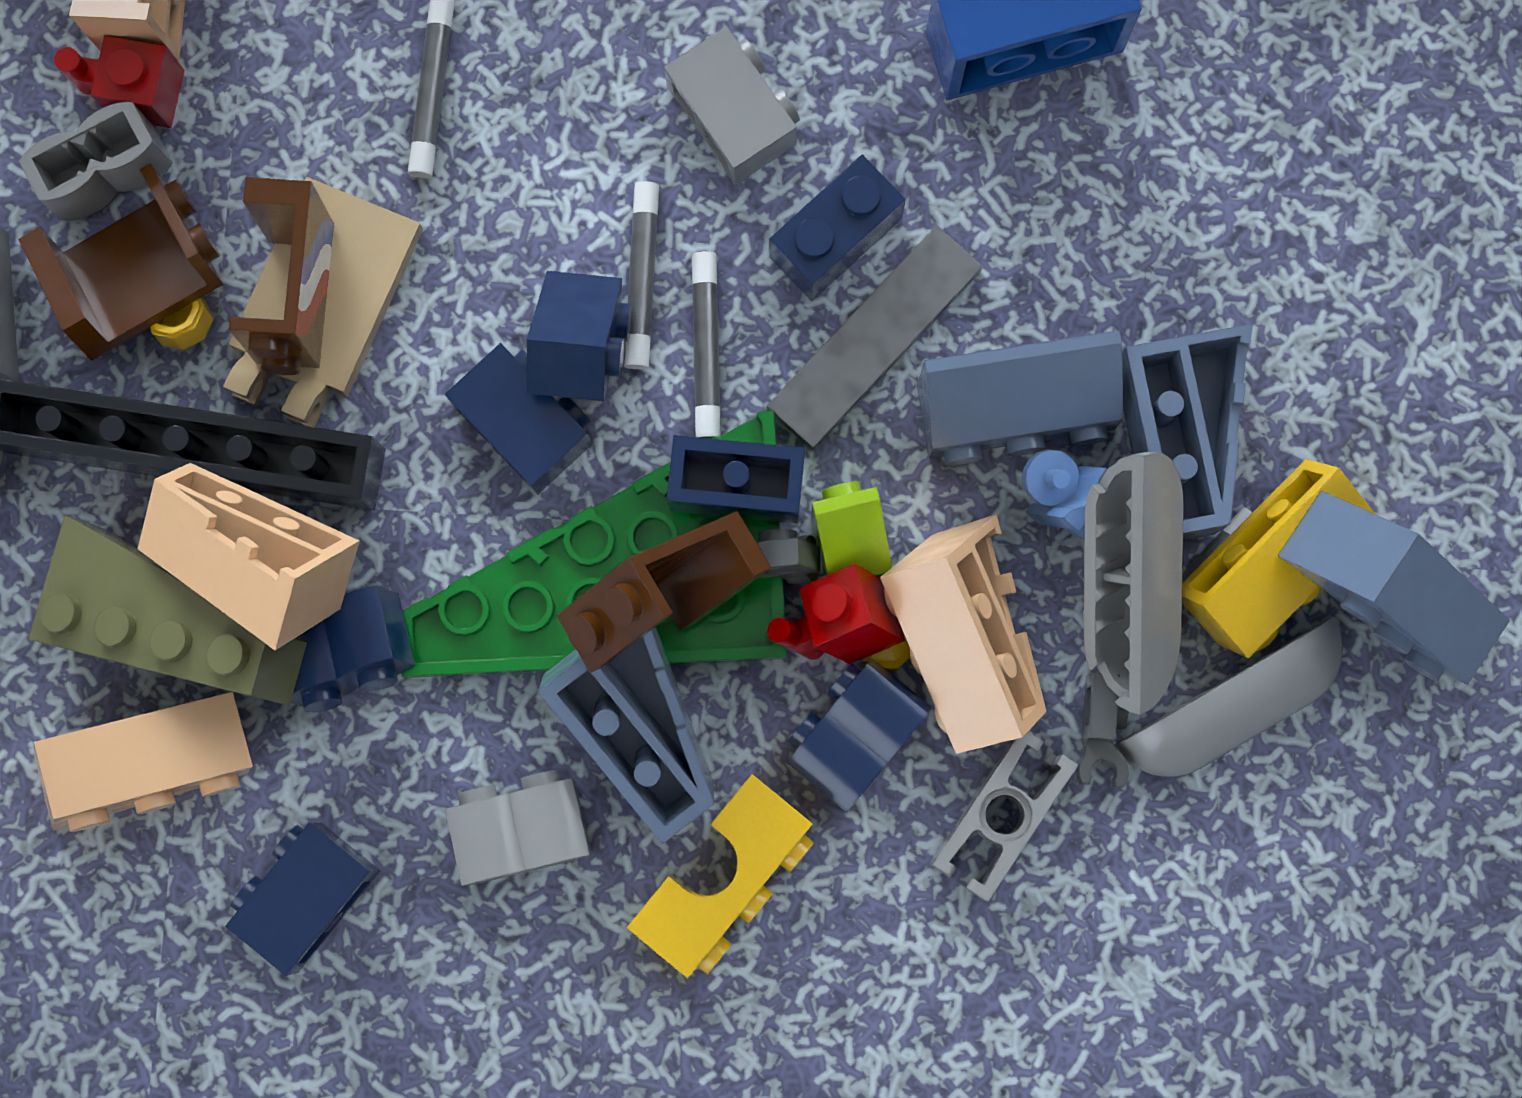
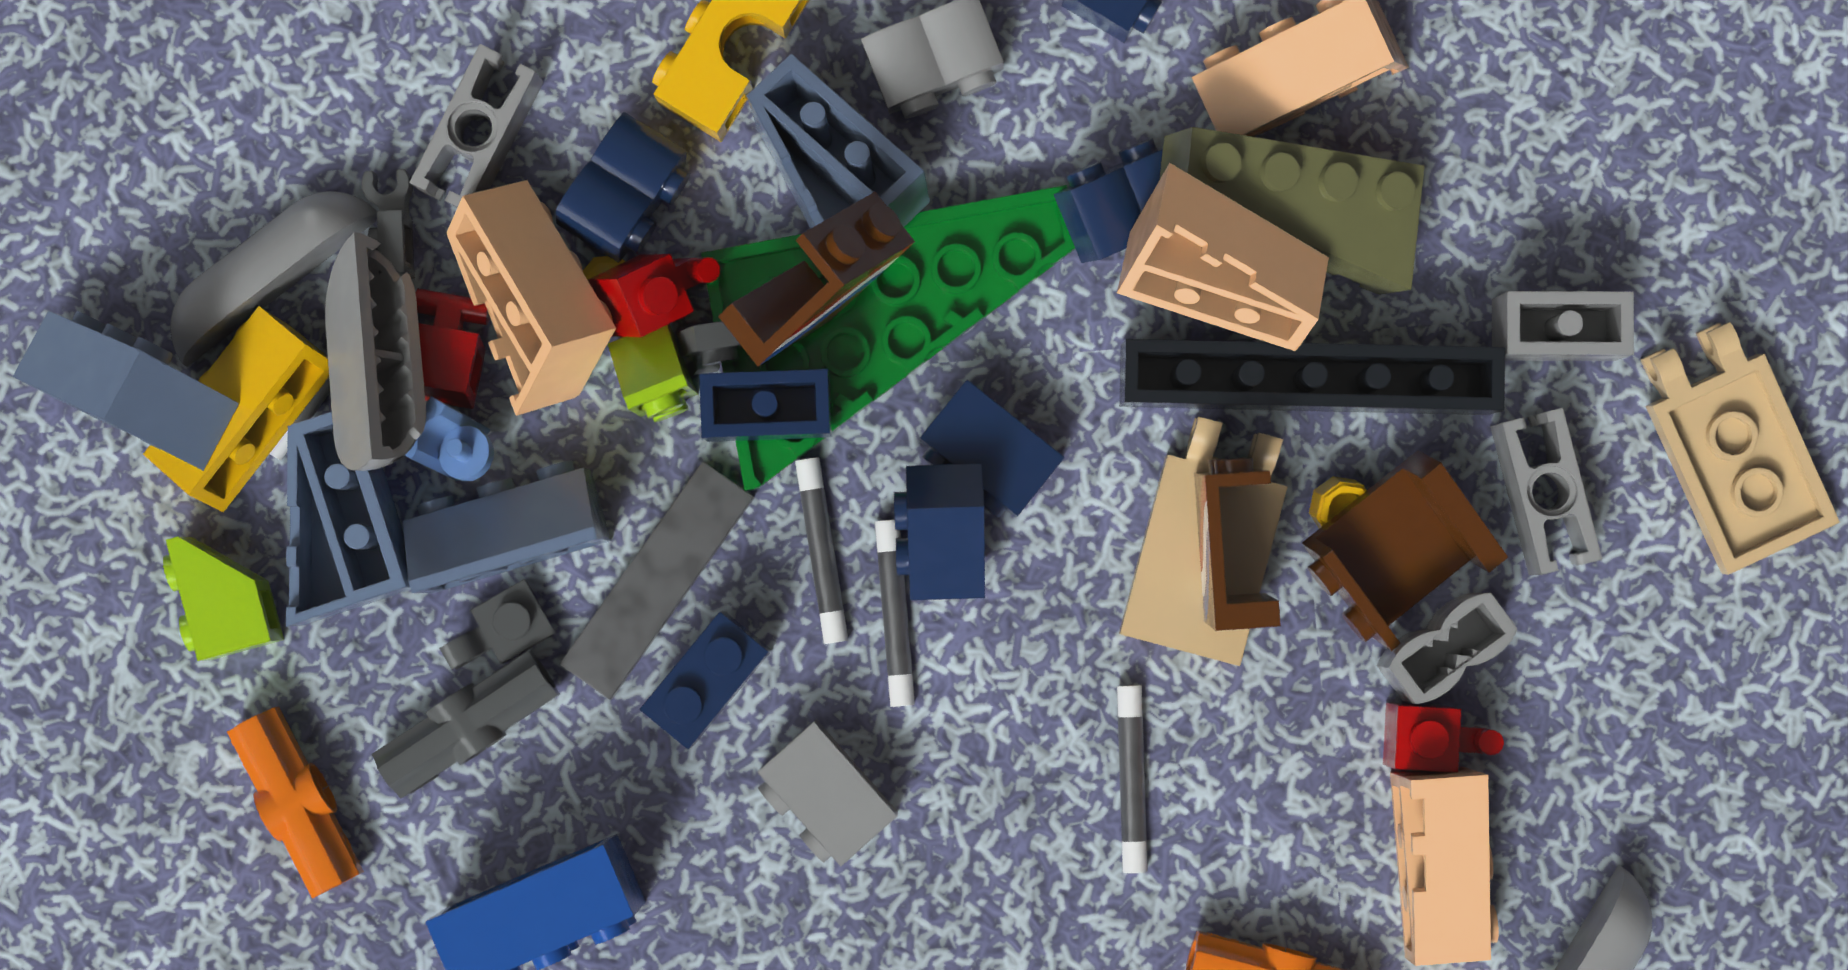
camera: 165 degrees right, 5 degrees up
none -> lime slope [163,536,284,661]
none -> orange piece [227,706,364,899]
none -> dark grey piece [371,650,560,799]
none -> red brick [415,288,490,409]
none -> dark grey plate [439,579,557,670]

